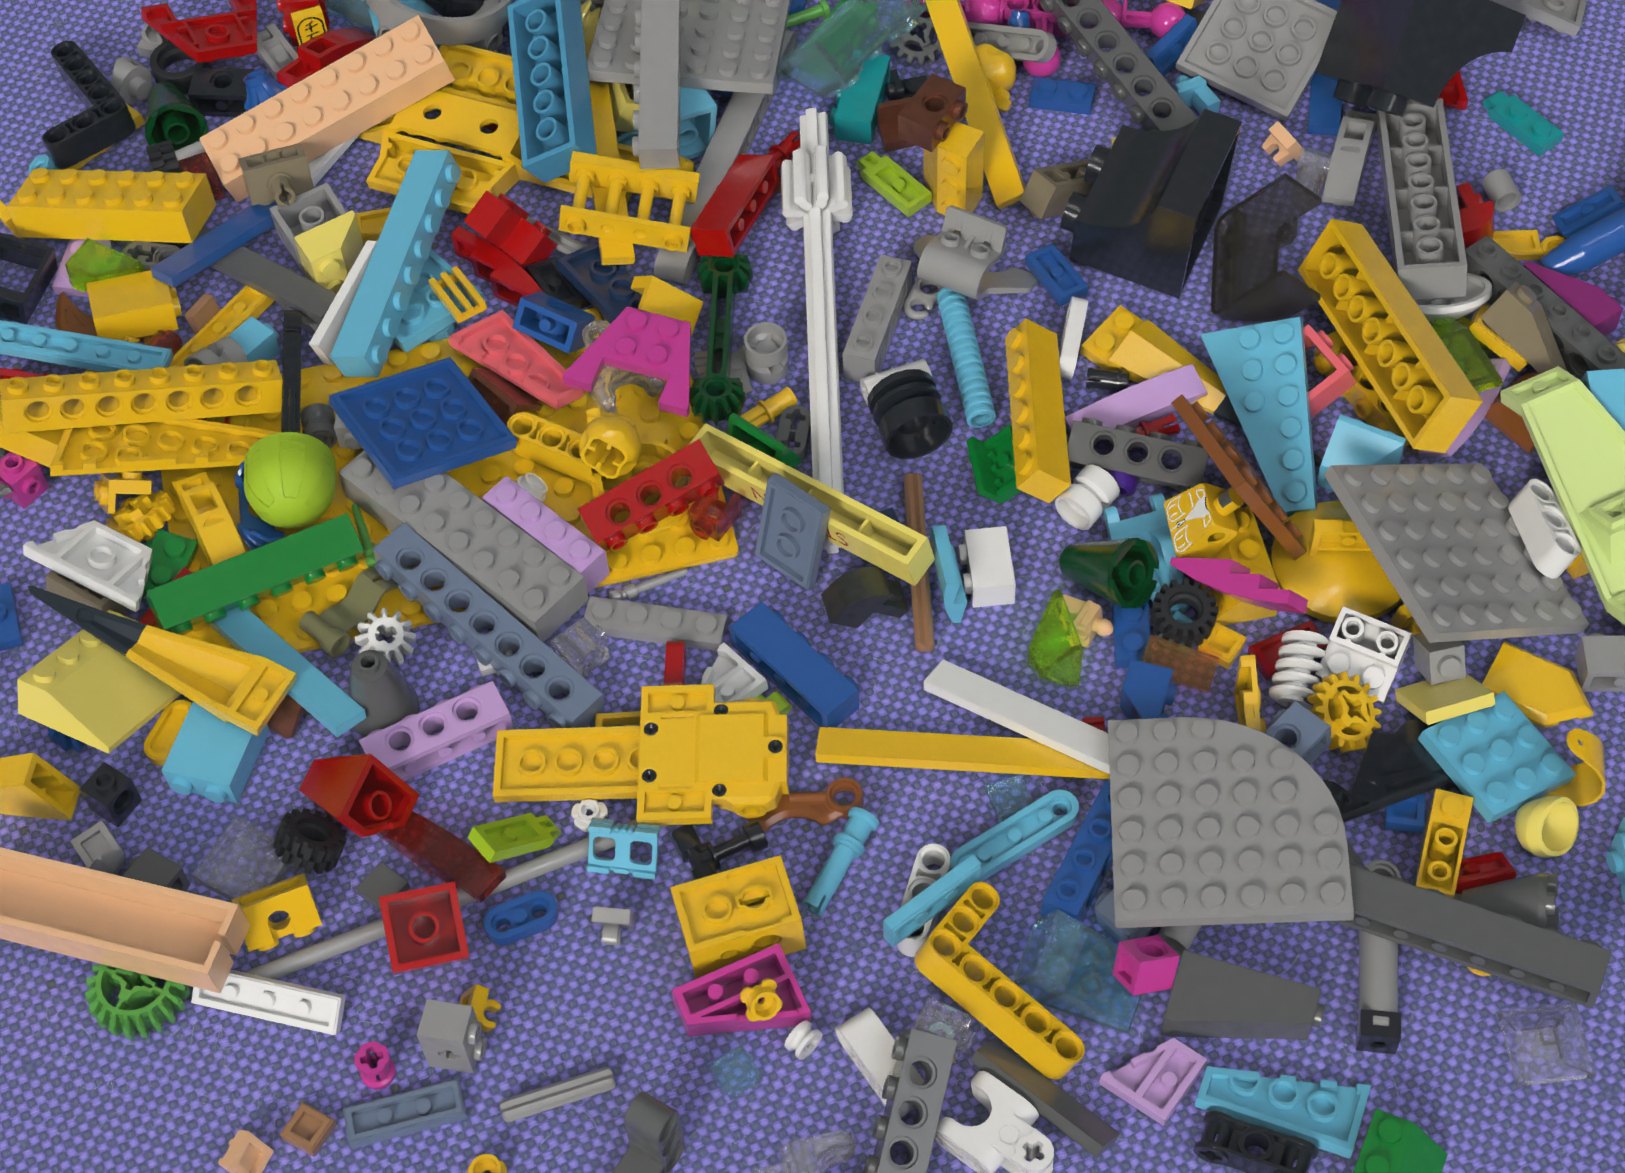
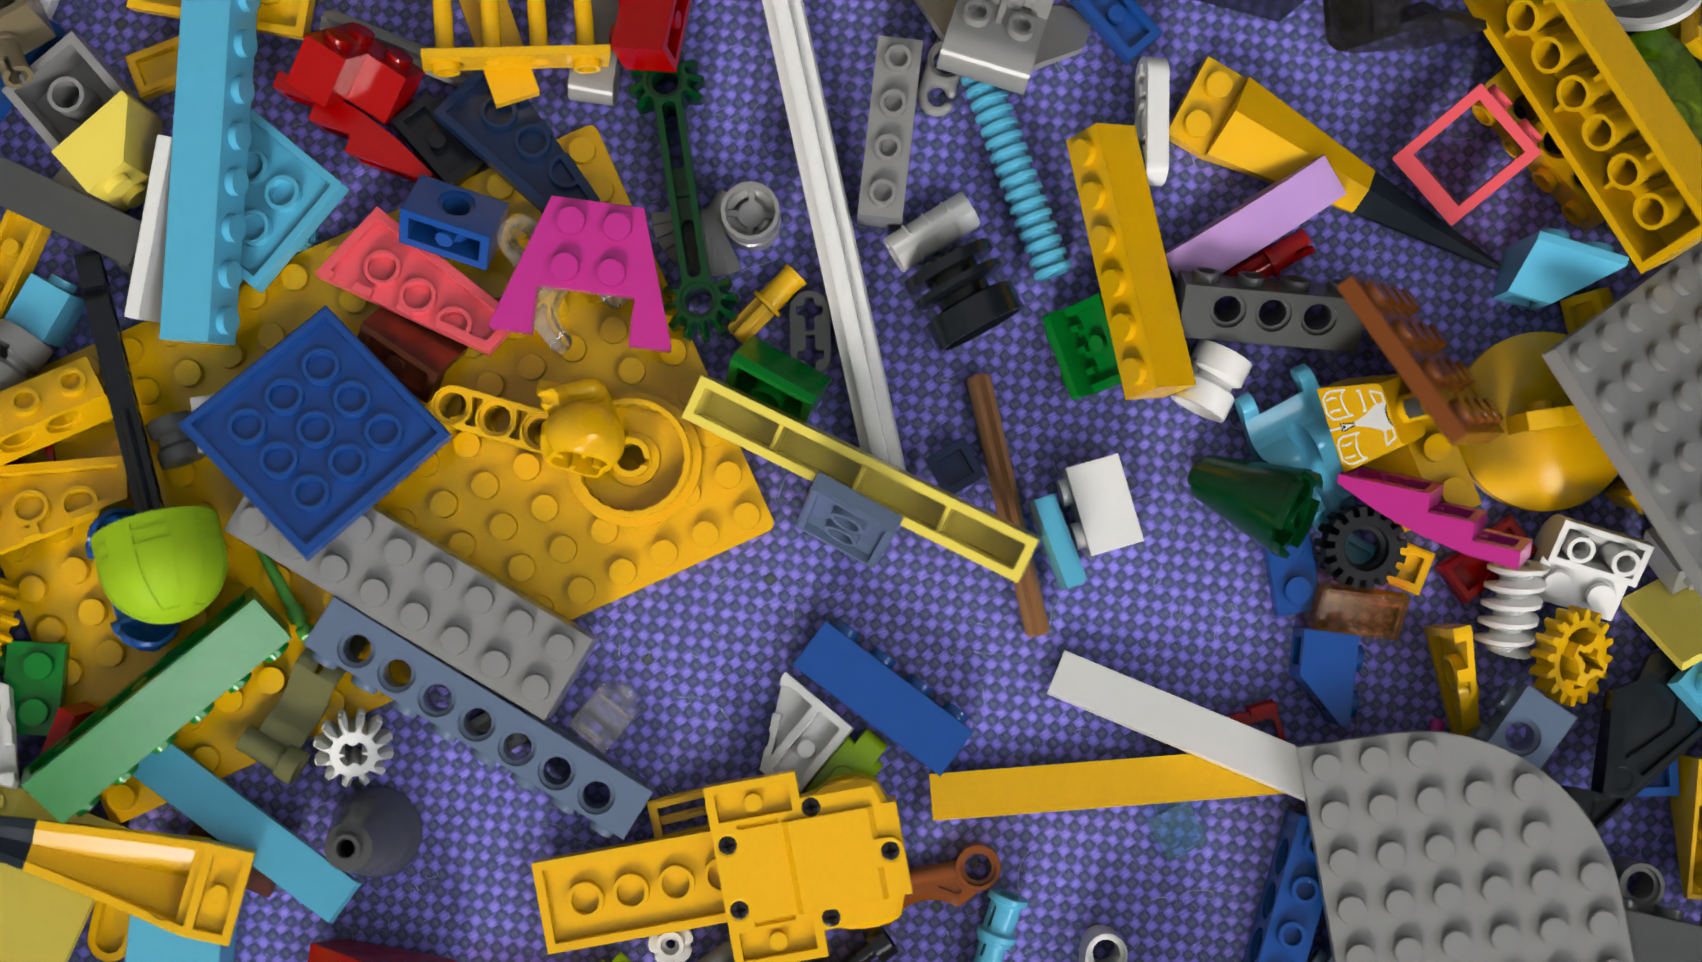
camera: 20 degrees left, 30 degrees up
yellow slope [172,471,246,566] -> none
lavender brick [359,681,514,781] -> none
yellow tile [428,266,487,324] -> none
lavender brick [482,476,610,593] -> none
white plate [515,473,548,503] -> none
red brick [578,439,725,552] -> none
light grey plate [582,596,728,651] -> none
light grey piece [609,568,688,600] -> none
yellow panel [631,275,703,336] -> none
red beam [664,641,686,686] -> none
clear red window [688,492,742,542] -> none
pearl dark grey brick [821,567,909,628] -> none
medium azure plate [950,790,1079,882] -> none
clear neon green slope [1027,589,1083,688] -> none
light nougat piece [1055,594,1114,648] -> none
black pin [1086,367,1129,393] -> none
dark purple tile [1107,471,1138,496] -> none
medium azure wing [1200,317,1318,517] -> none

